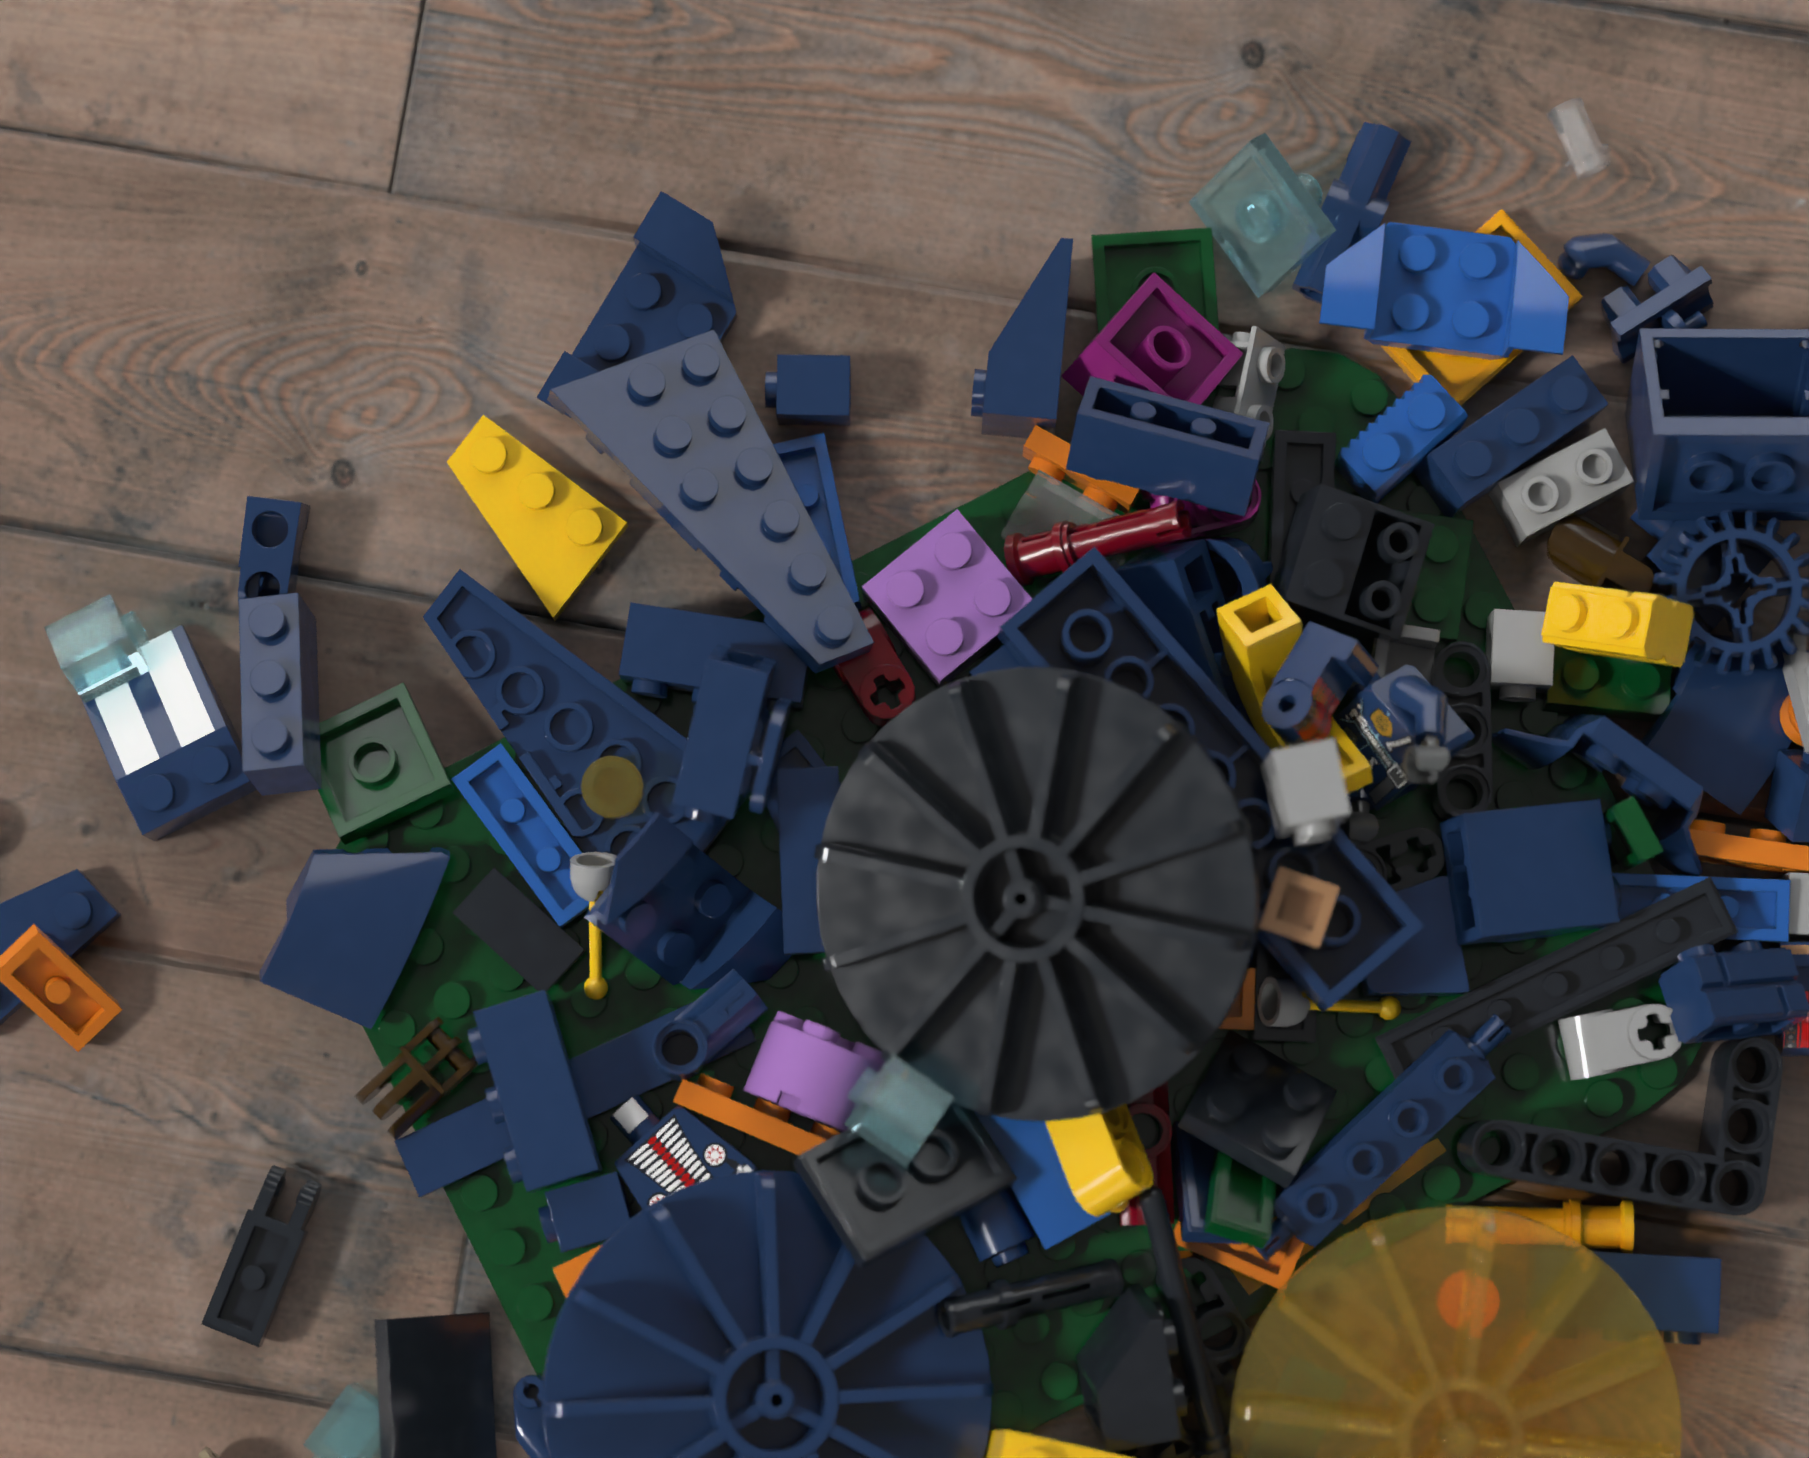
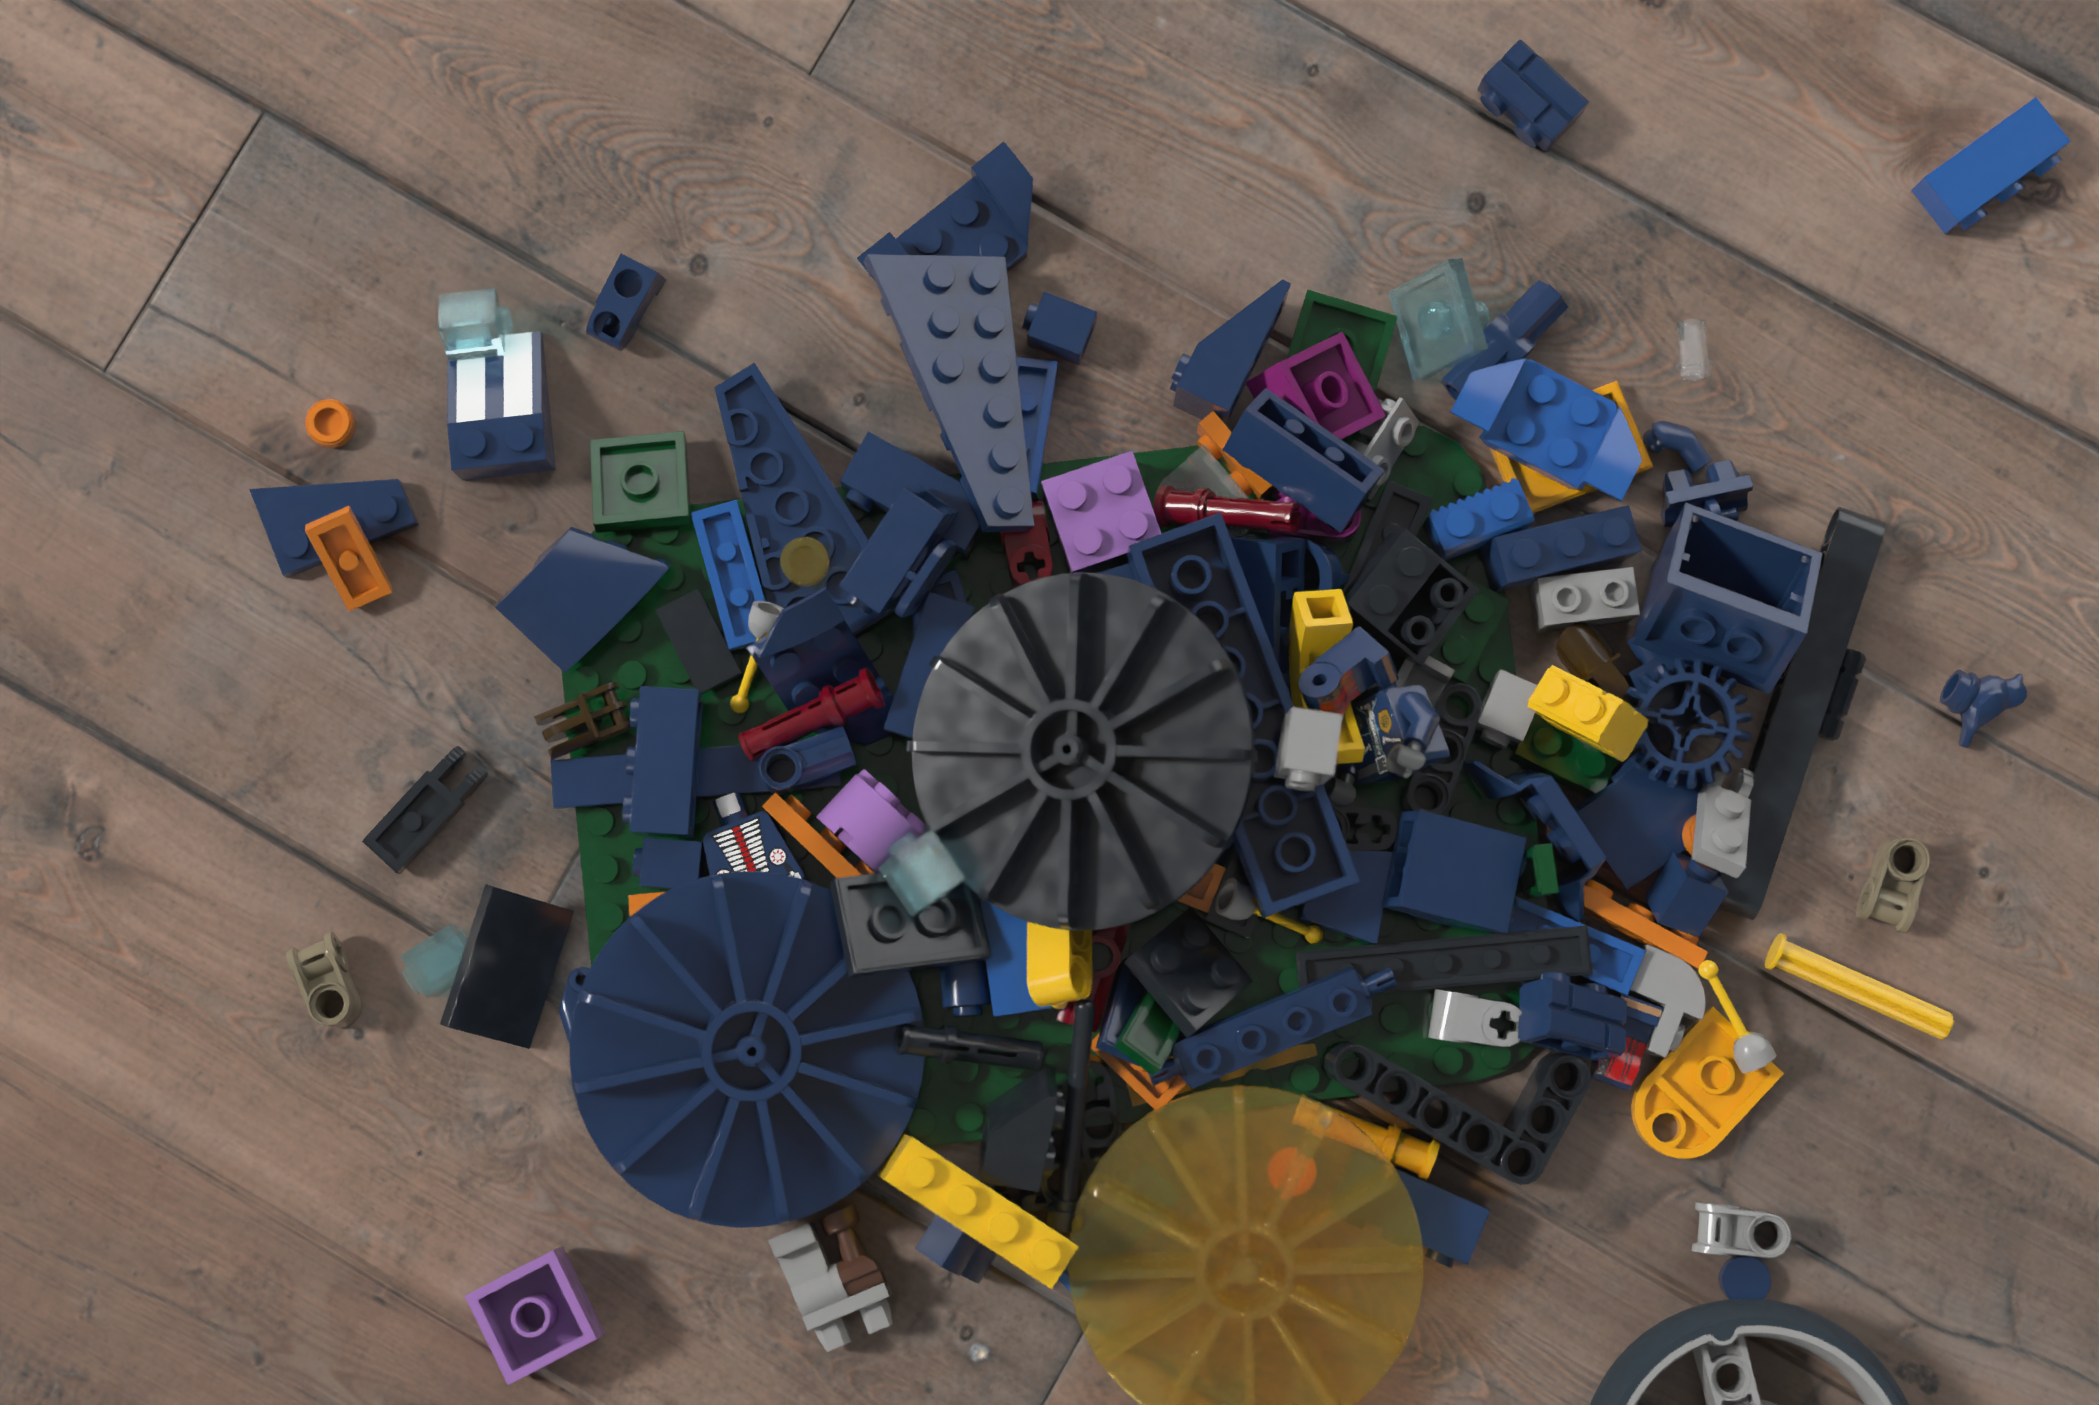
camera: 20 degrees right, 0 degrees up
dark blue brick [238,592,322,796] -> none
yellow wing [447,414,628,621] -> none
medium nougat plate [1258,867,1340,949] -> none
none -> dark red pin [739,667,885,762]

